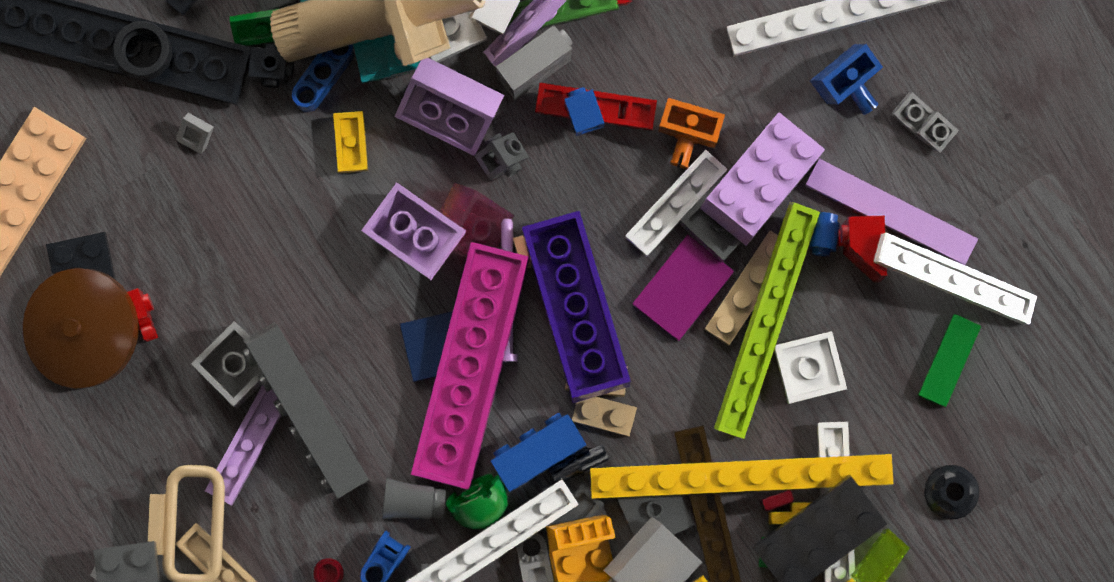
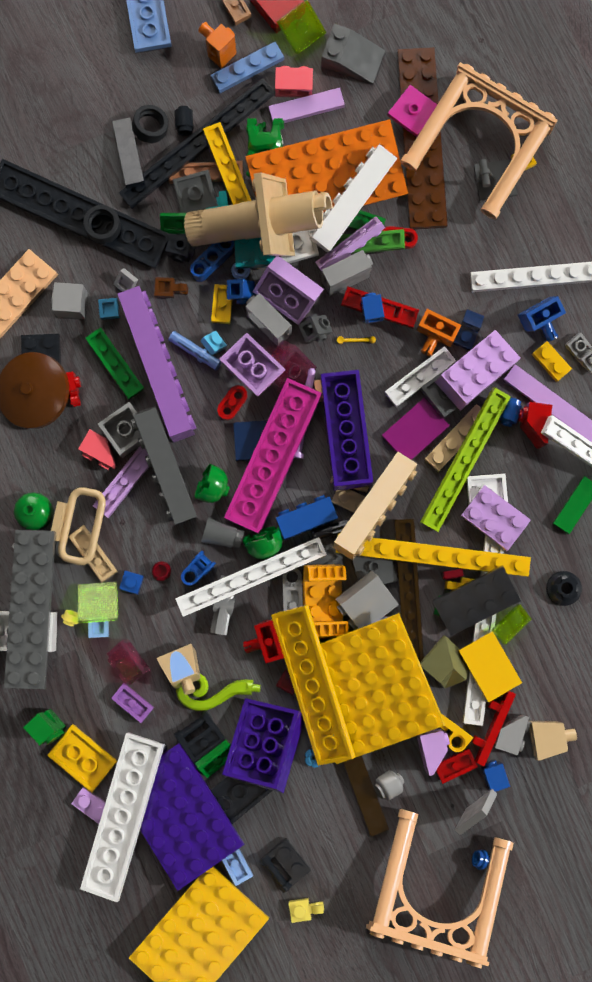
camera: 10 degrees right, 0 degrees up
none -> green cylinder [13,492,54,530]
none -> light grey head [51,282,88,319]
none -> coral slope [79,429,116,470]
none -> green plate [85,327,144,400]
none -> dark azure plate [98,298,120,320]
none -> medium lavender brick [118,286,196,442]
none -> reddish brown plate [154,277,189,298]
none -> medium blue pin [168,331,222,371]
none -> green cylinder [194,464,230,503]
none -> medium azure plate [200,331,227,355]
none -> red plate [217,385,248,421]
none -> blue brick [227,279,255,305]
none -> light blue plate [231,263,250,279]
none -> light grey window [245,293,292,347]
none -> tan brick [333,452,417,561]
none -> yellow hinge [337,336,376,344]
none -> dark blue slope [453,309,484,351]
none -> lavender plate [461,485,531,551]
none -> yellow plate [532,341,572,382]

